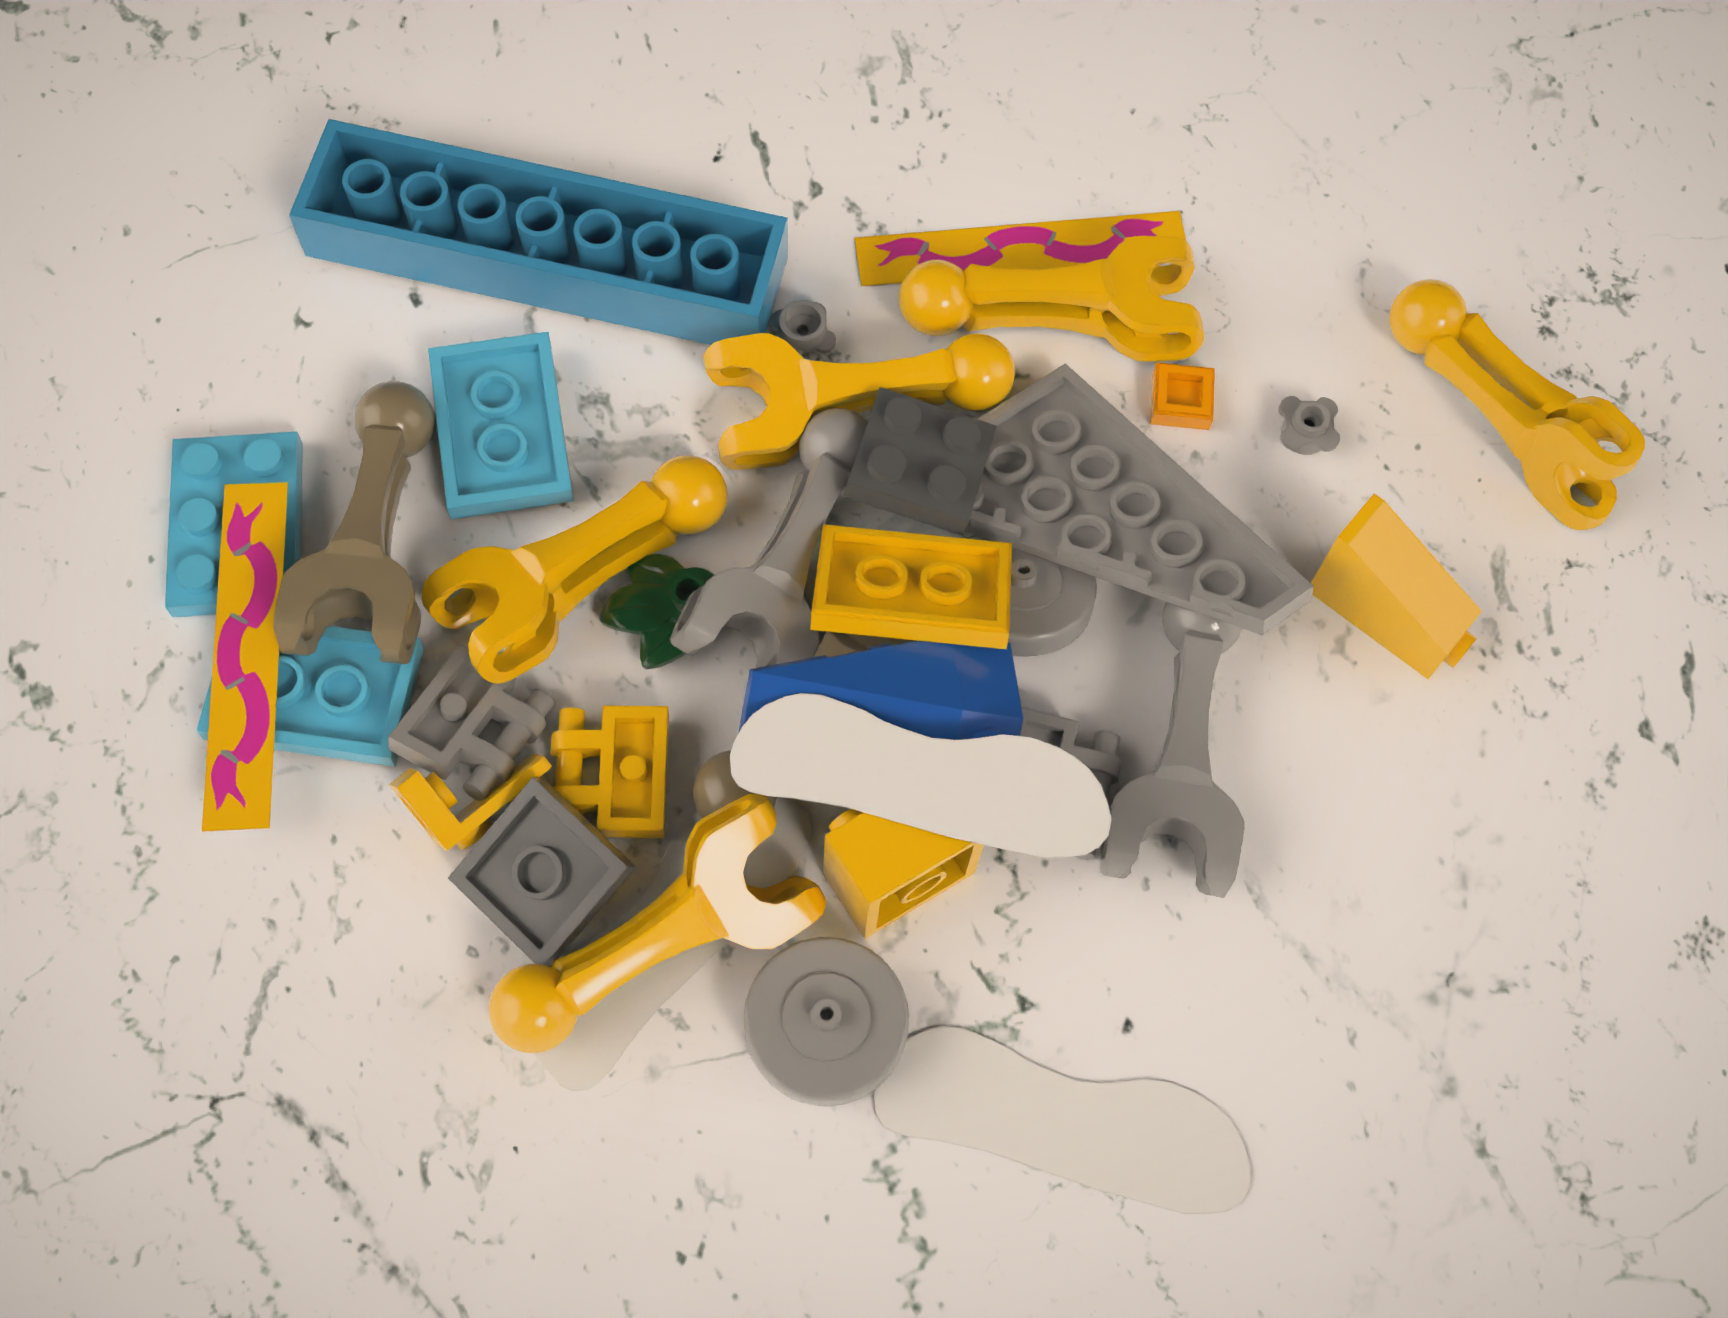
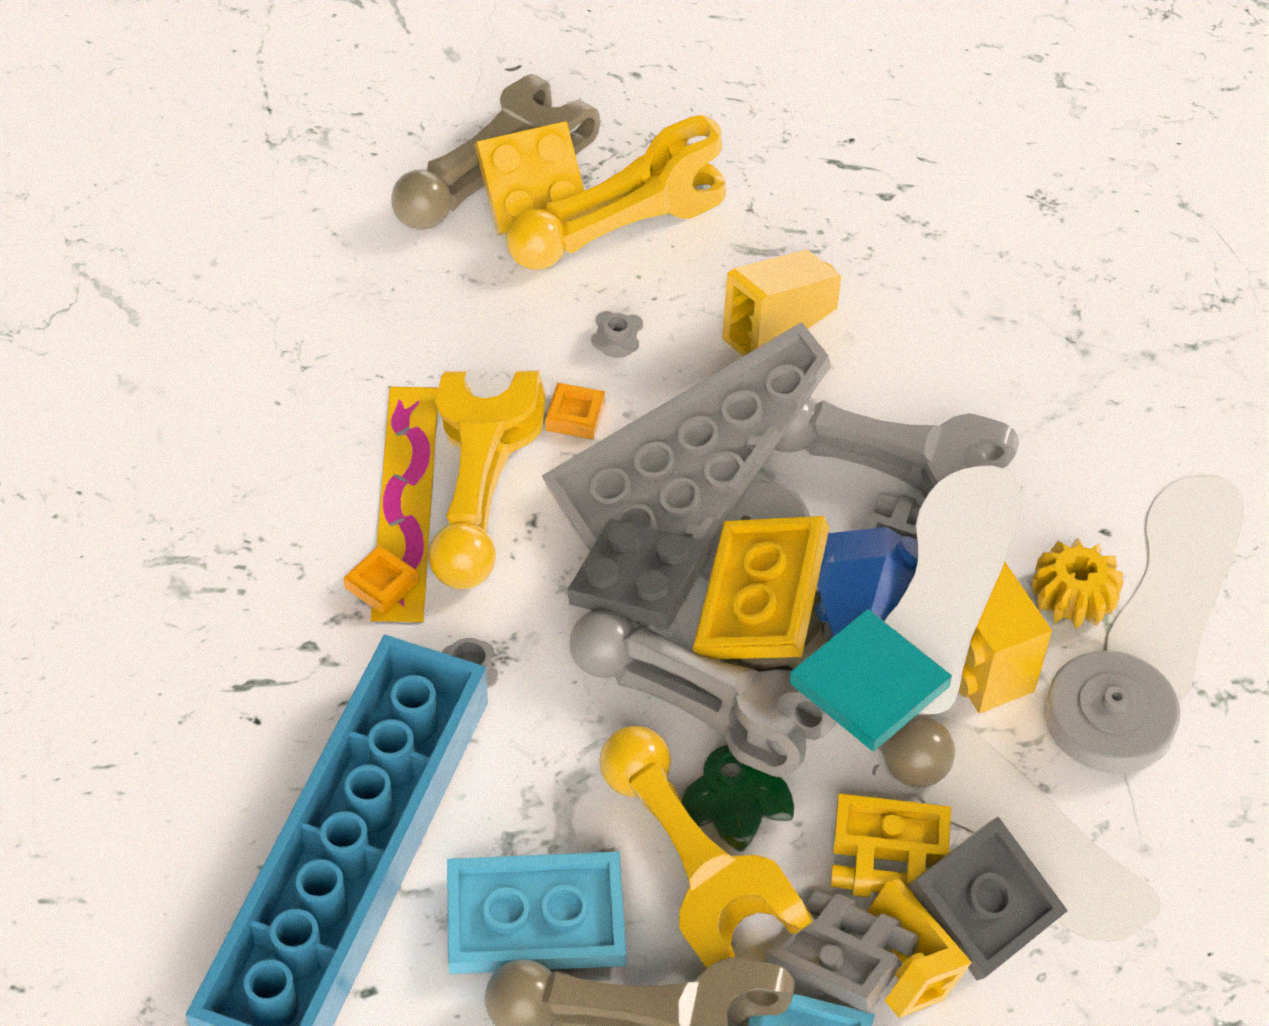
camera: 80 degrees left, 15 degrees down
yellow piece [489,794,826,1053] -> none
yellow piece [703,333,1015,470] -> none
none -> light orange tile [344,545,419,615]
none -> dark tan piece [391,74,600,230]
none -> yellow plate [474,121,584,235]
none -> teal tile [789,609,952,752]
none -> yellow gear [1031,538,1124,630]

